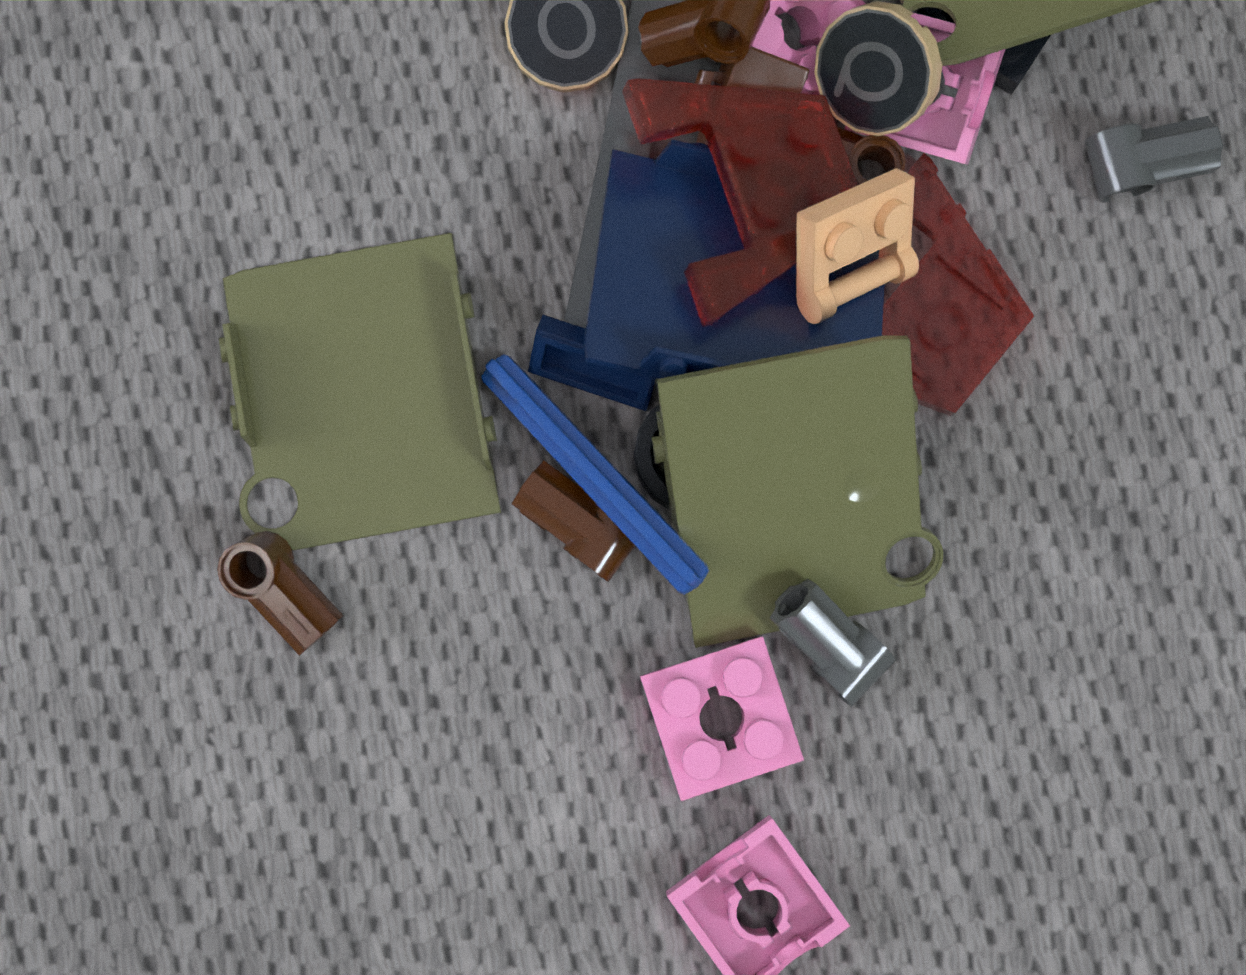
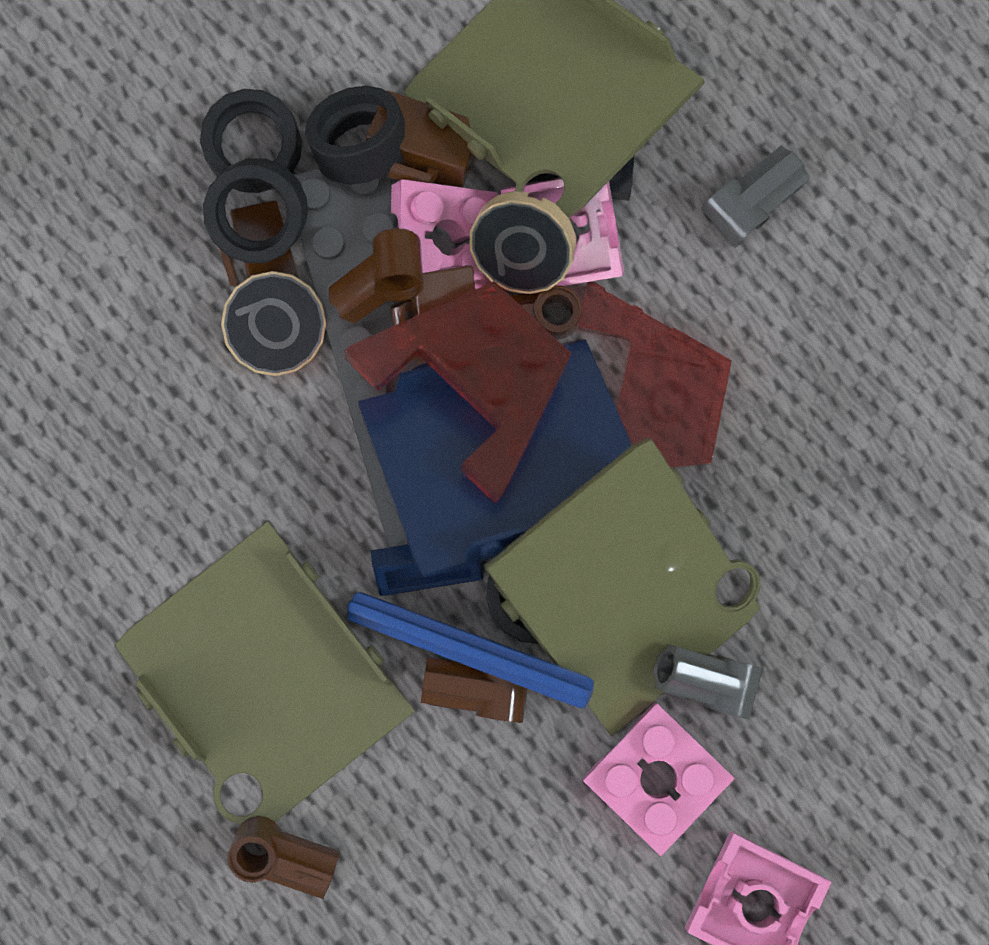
camera: 25 degrees left, 0 degrees up
light nougat plate [796,168,919,324] -> none

